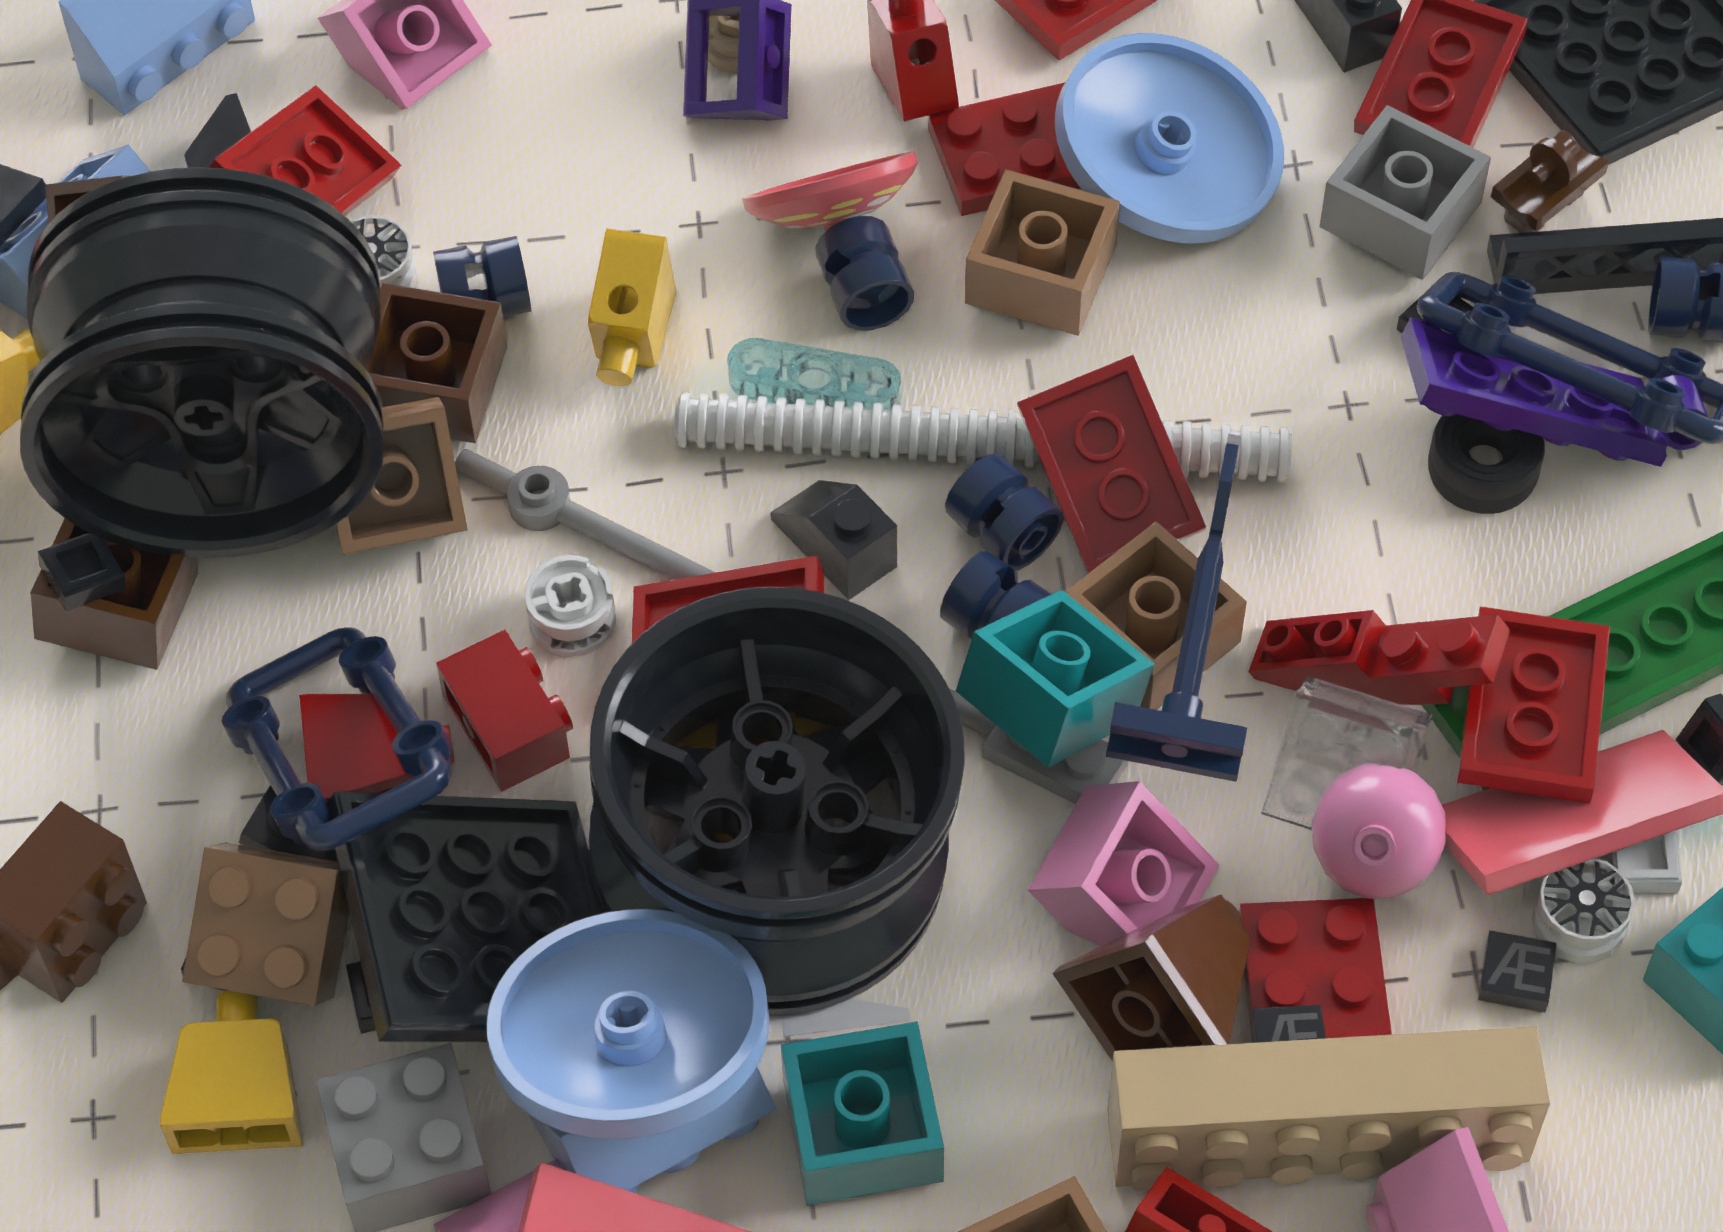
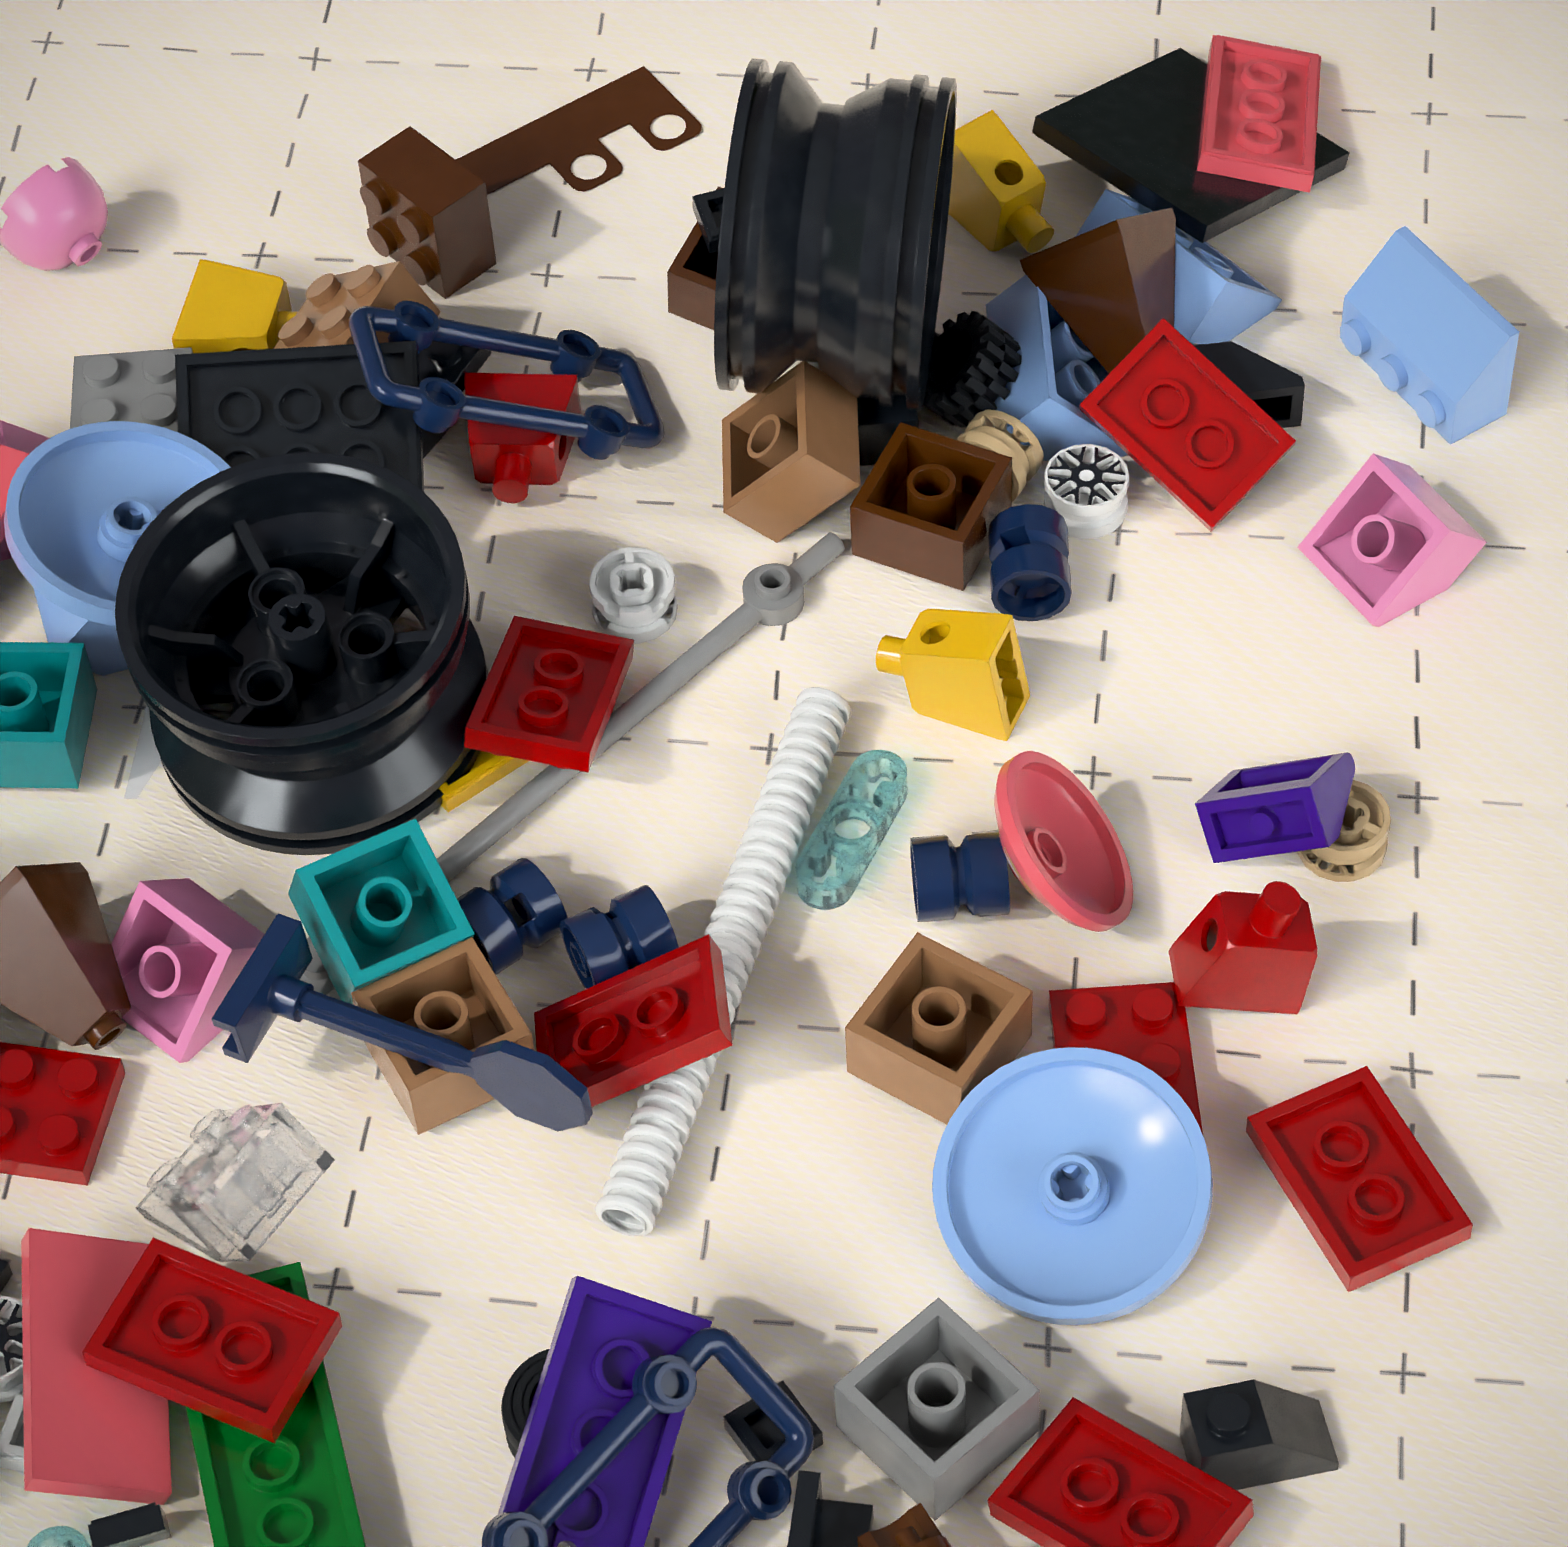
camera: 105 degrees right, 5 degrees down
red brick [436,630,573,792] -> none
black slope [770,480,897,600] -> none
red slope [1248,610,1510,705] -> none
bright pink cylinder [1312,763,1446,899] -> none

